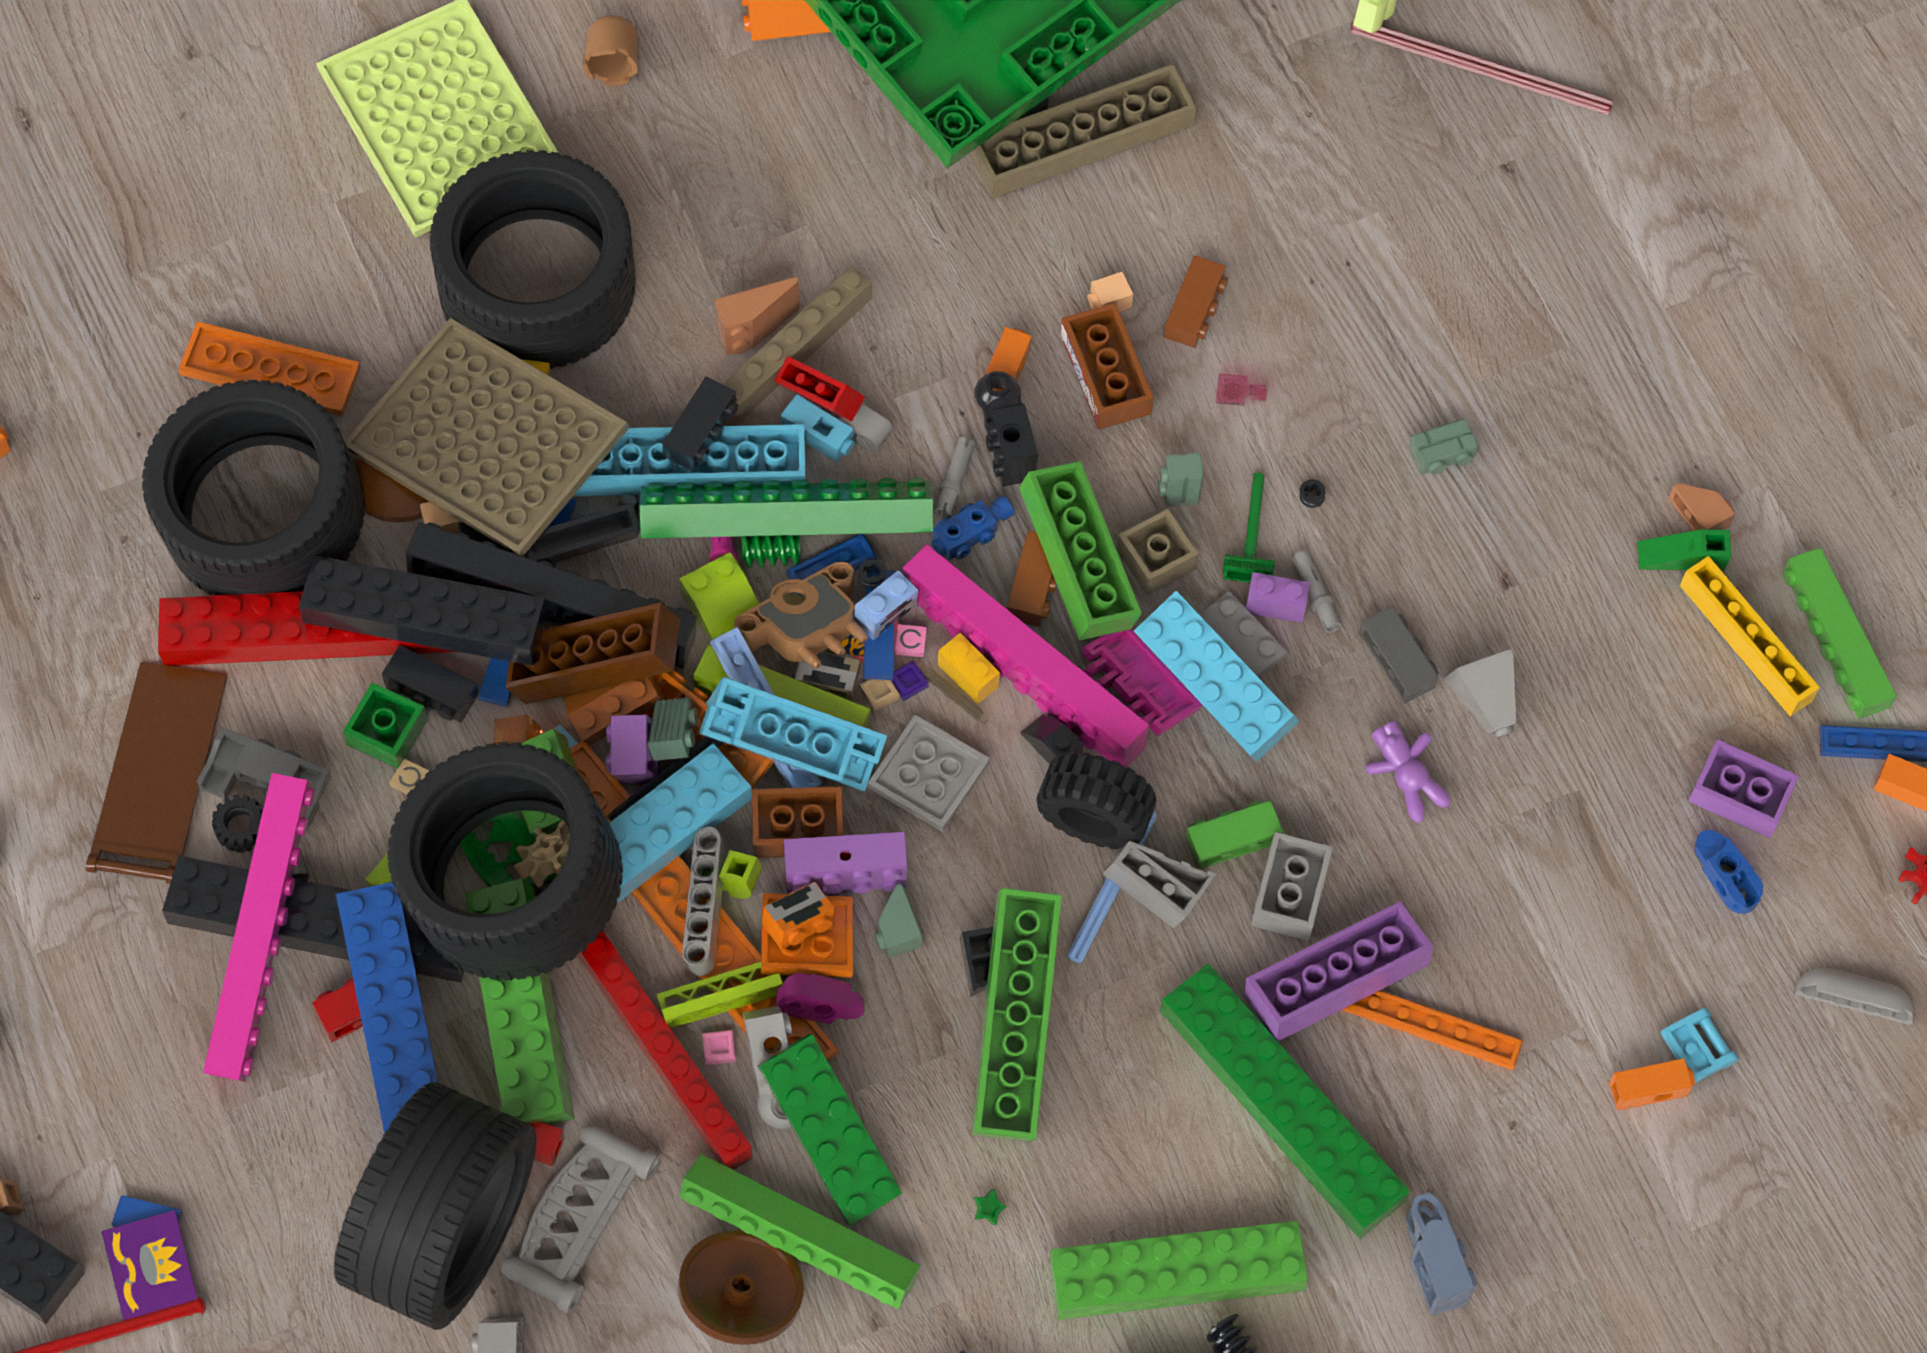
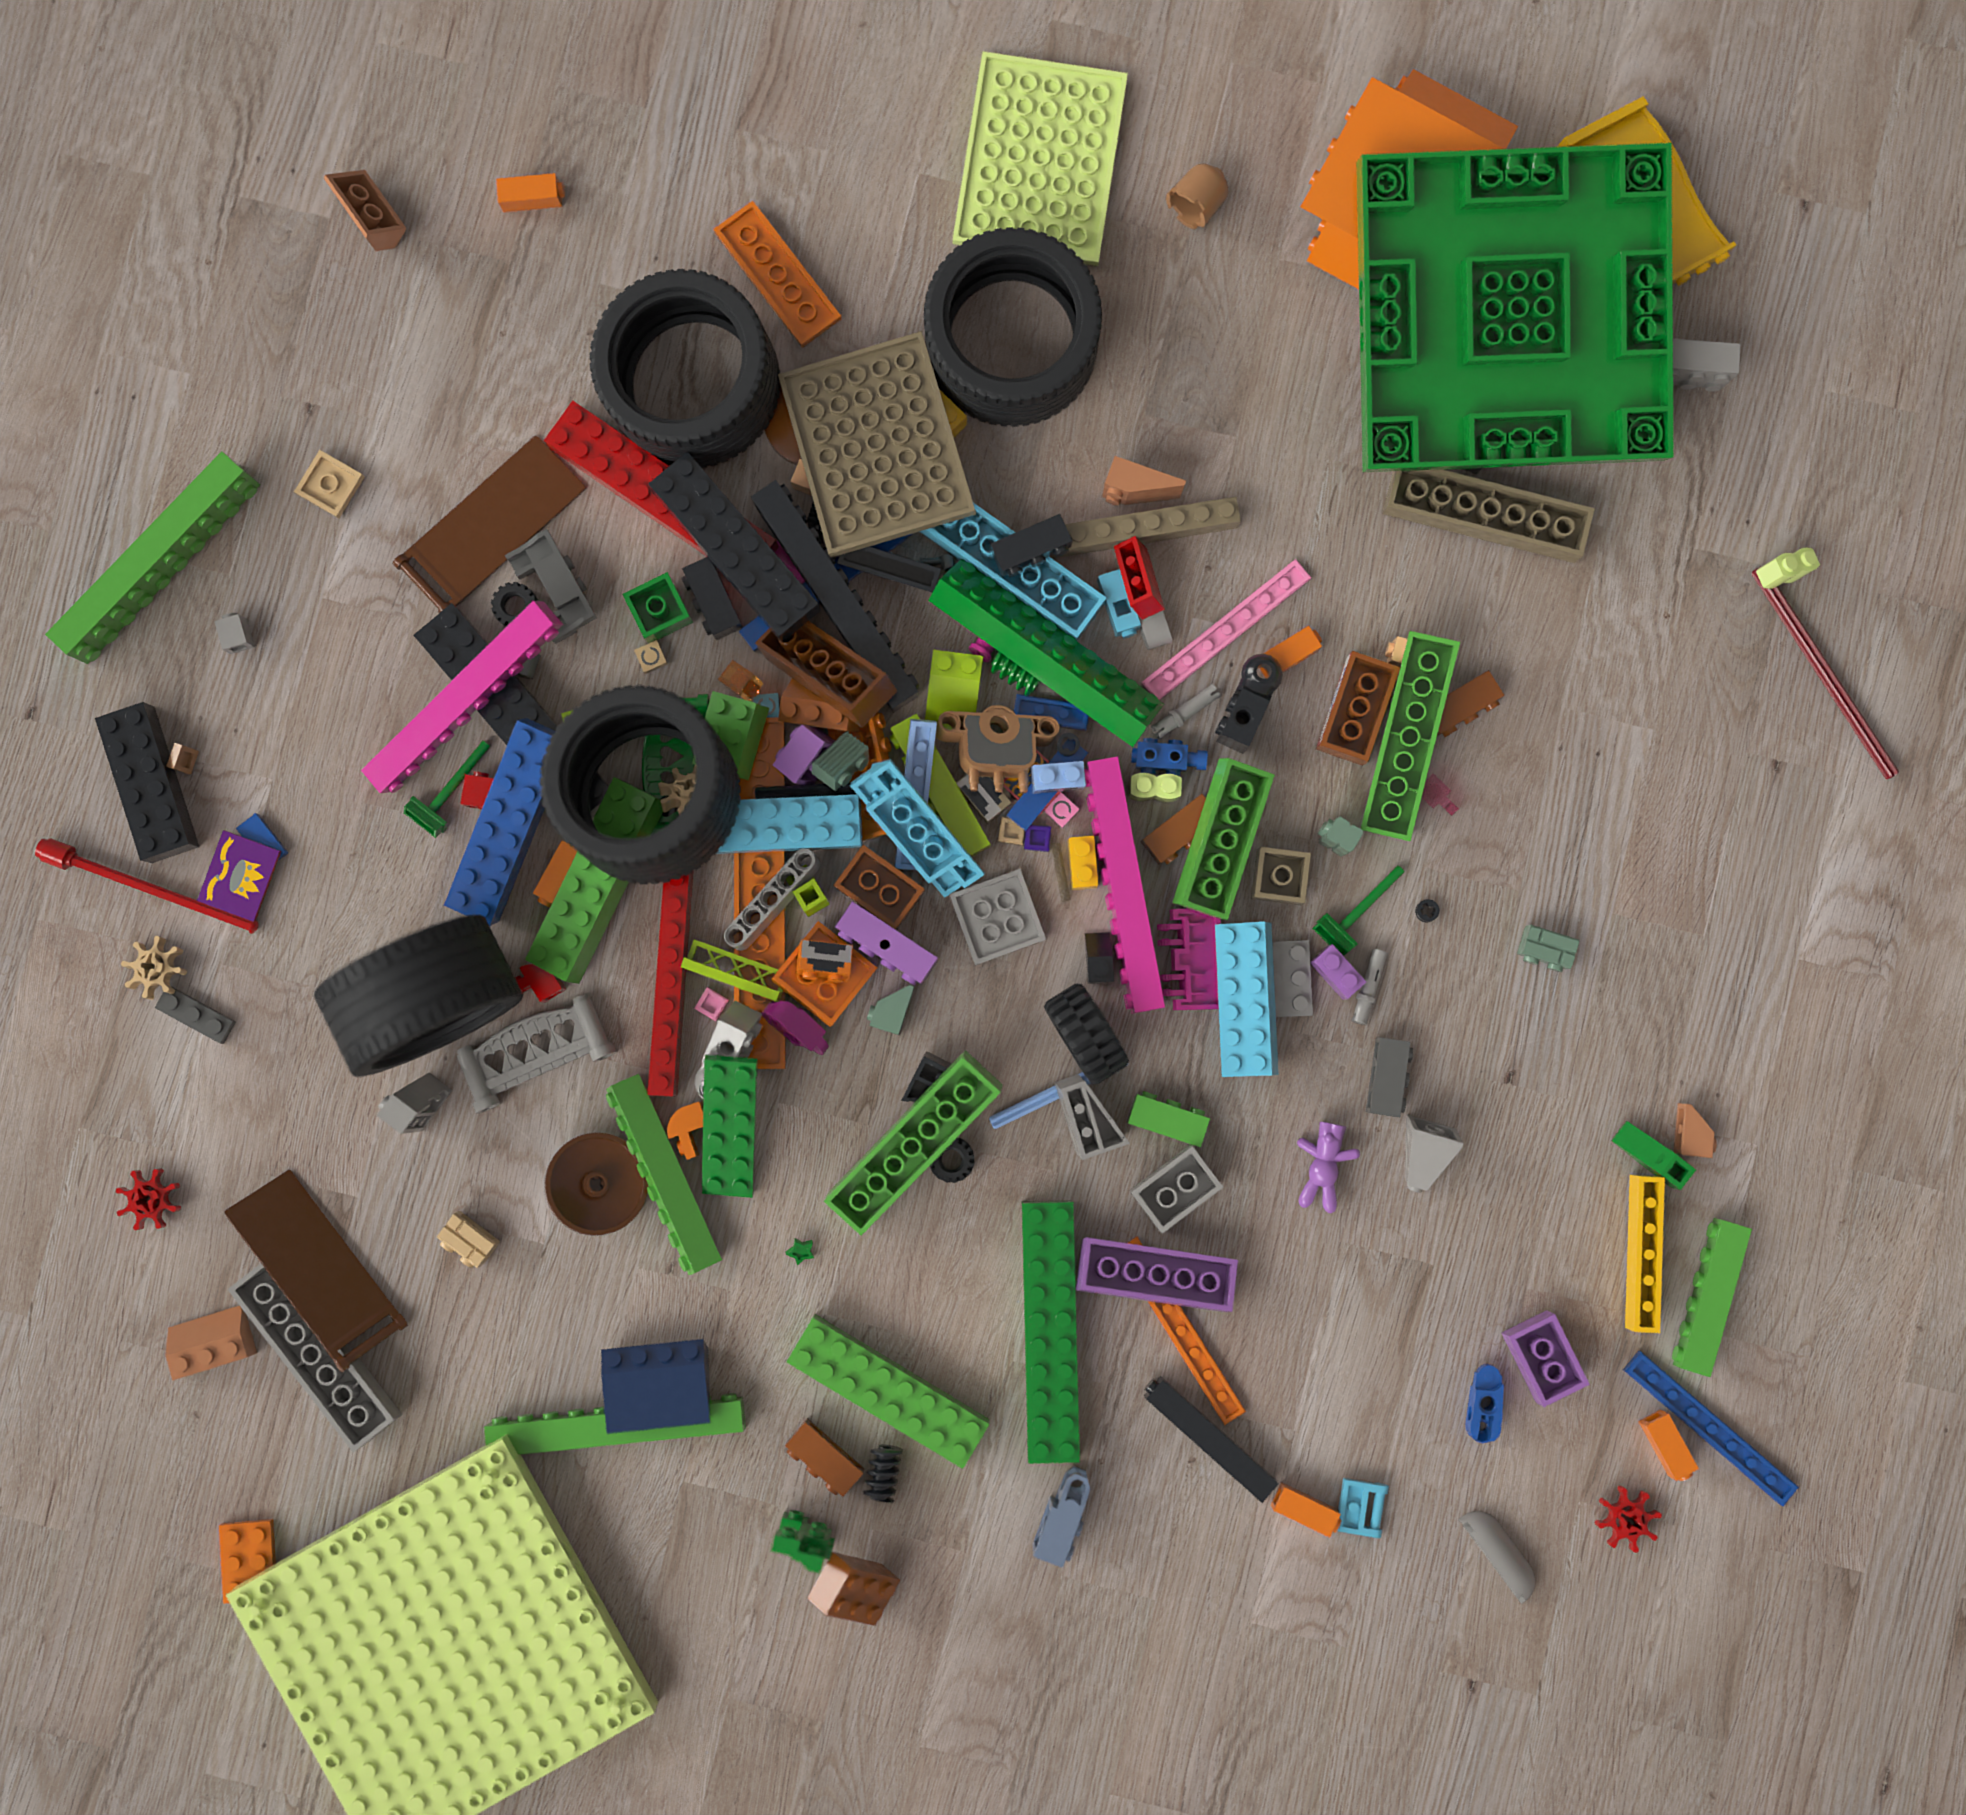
camera: 40 degrees right, 20 degrees up
none -> green piece [403,740,491,838]
none -> orange brick [533,840,577,908]
none -> orange brick [667,1101,703,1160]
none -> black tyre [930,1138,975,1183]
none -> yellowish green brick [1129,773,1182,802]
none -> bright pink tile [1141,559,1311,700]
none -> black brick [1144,1376,1279,1503]
none -> bright green brick [1361,631,1460,841]

